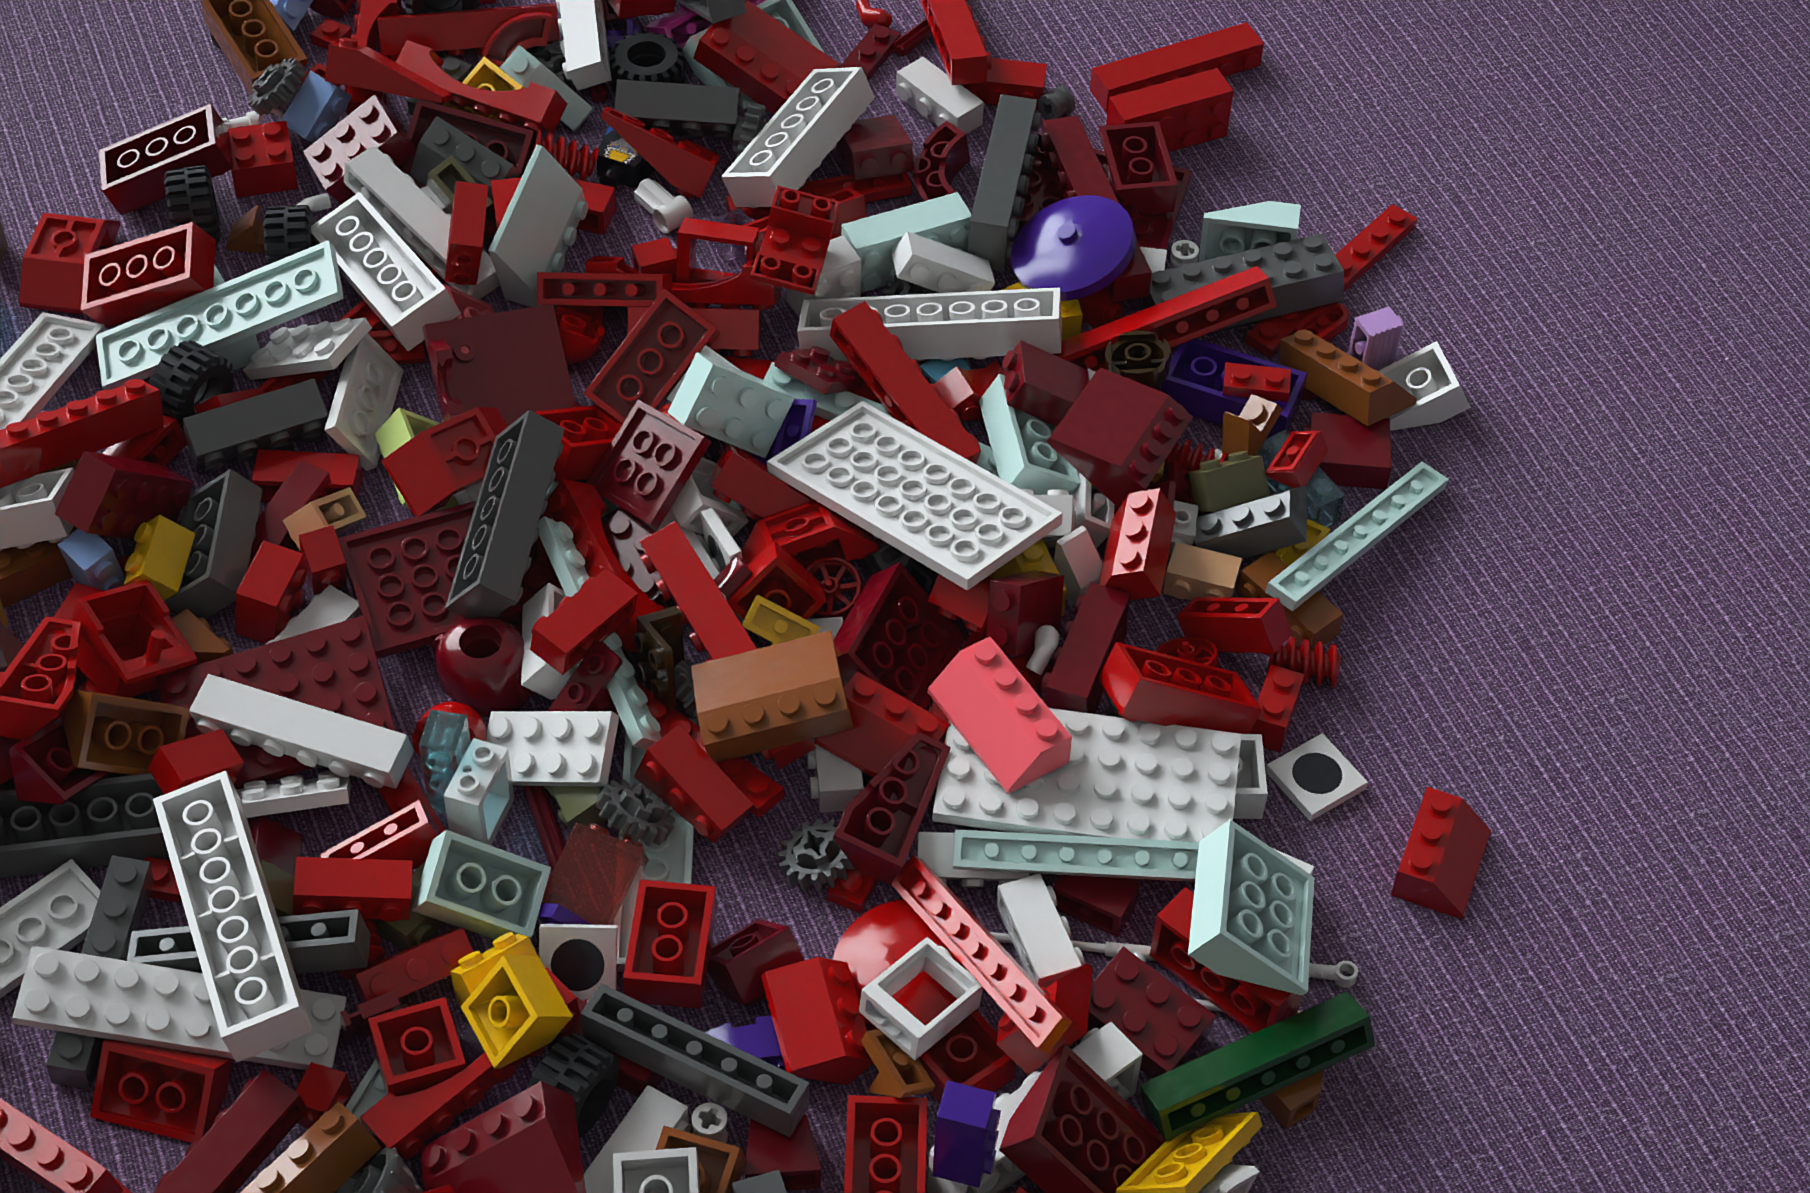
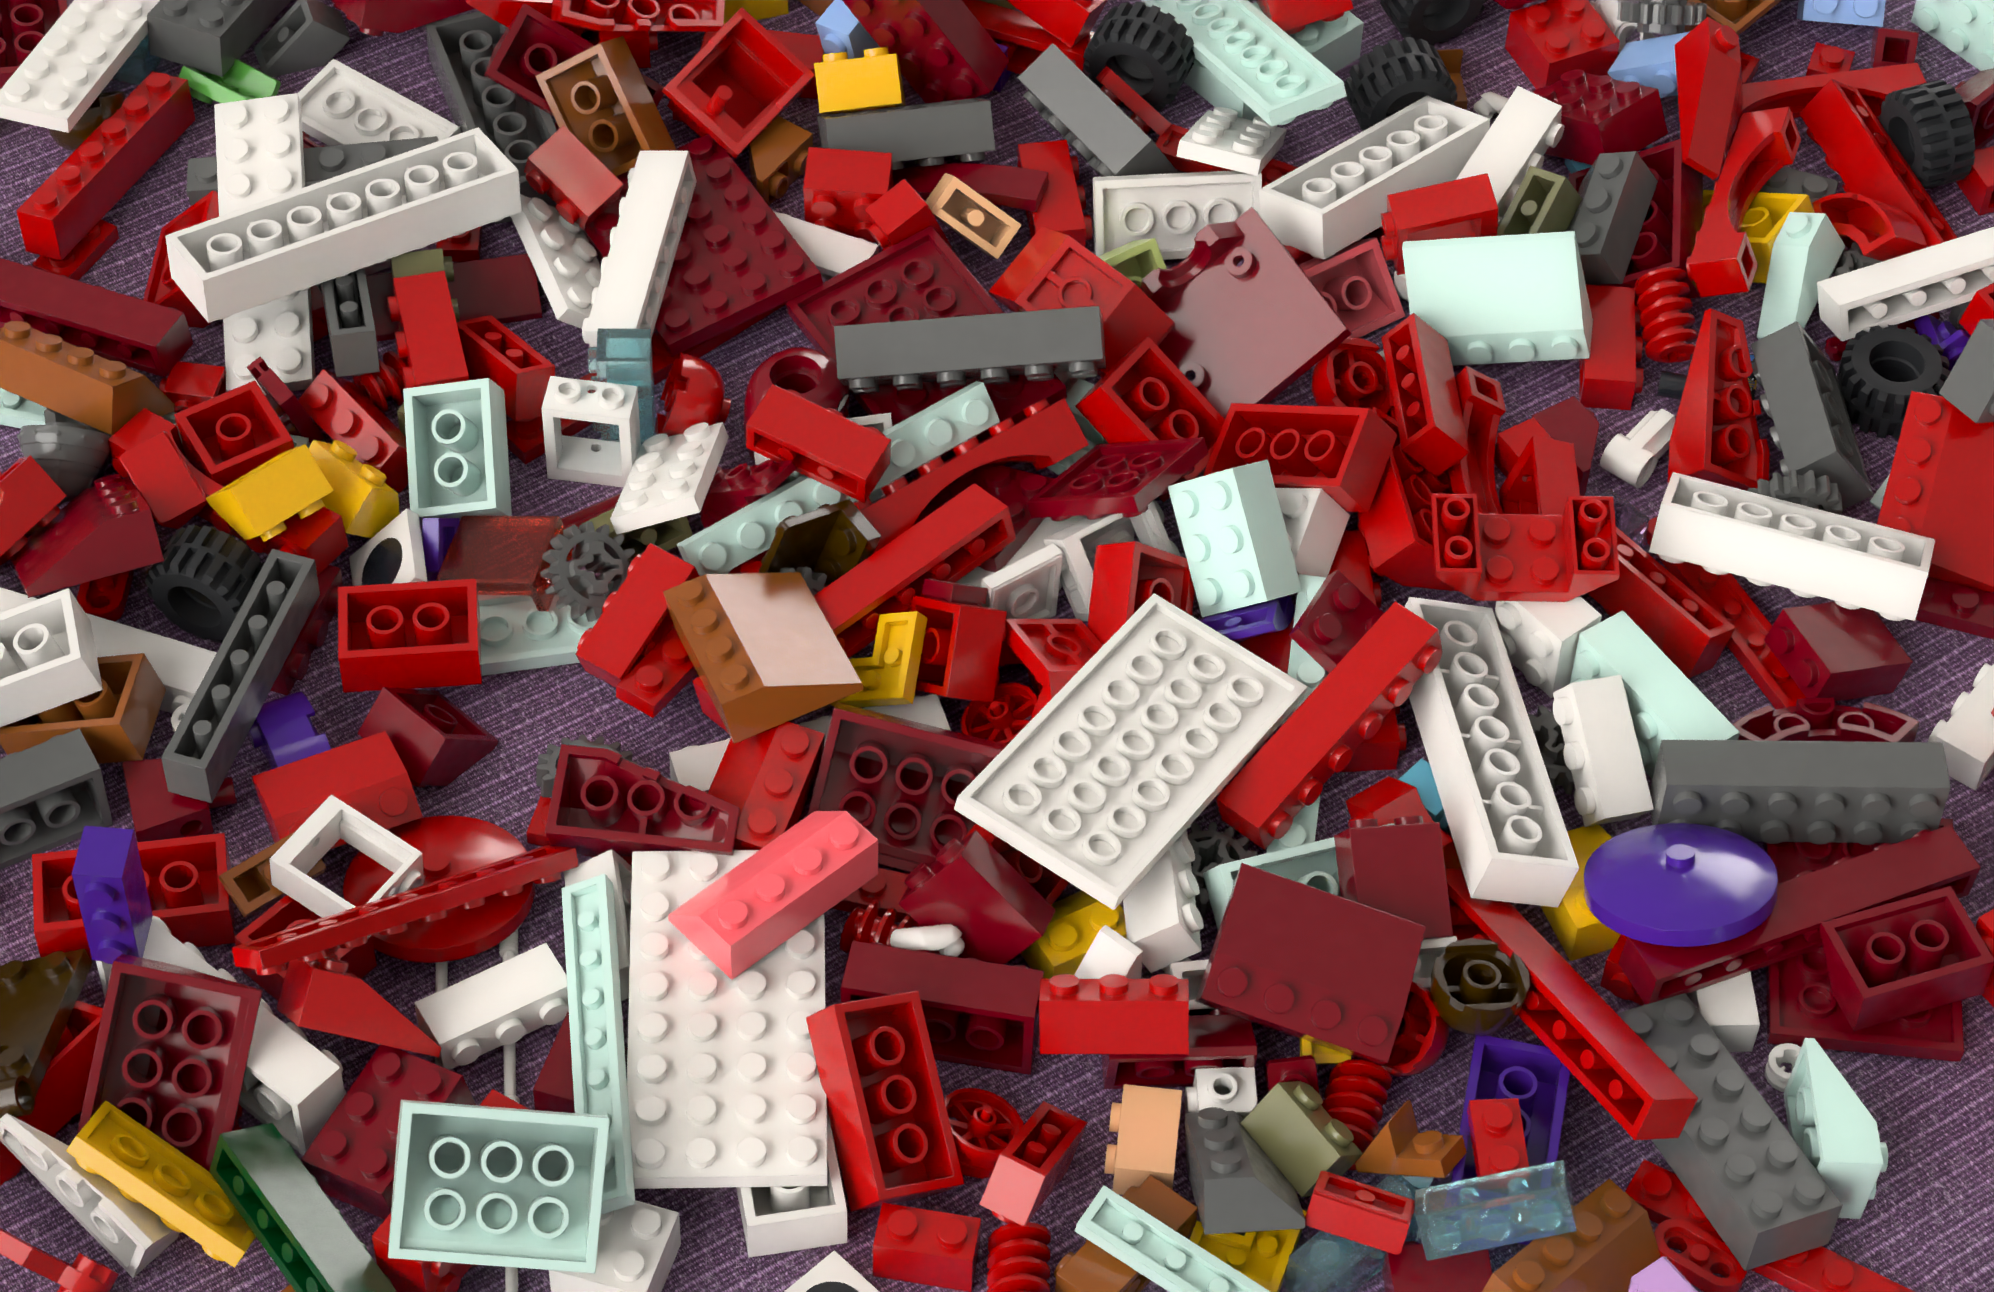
camera: 80 degrees right, 0 degrees up
none -> red slope [119,431,208,529]
none -> clear light blue brick [1415,1160,1577,1261]
none -> dark red slope [1532,396,1600,496]

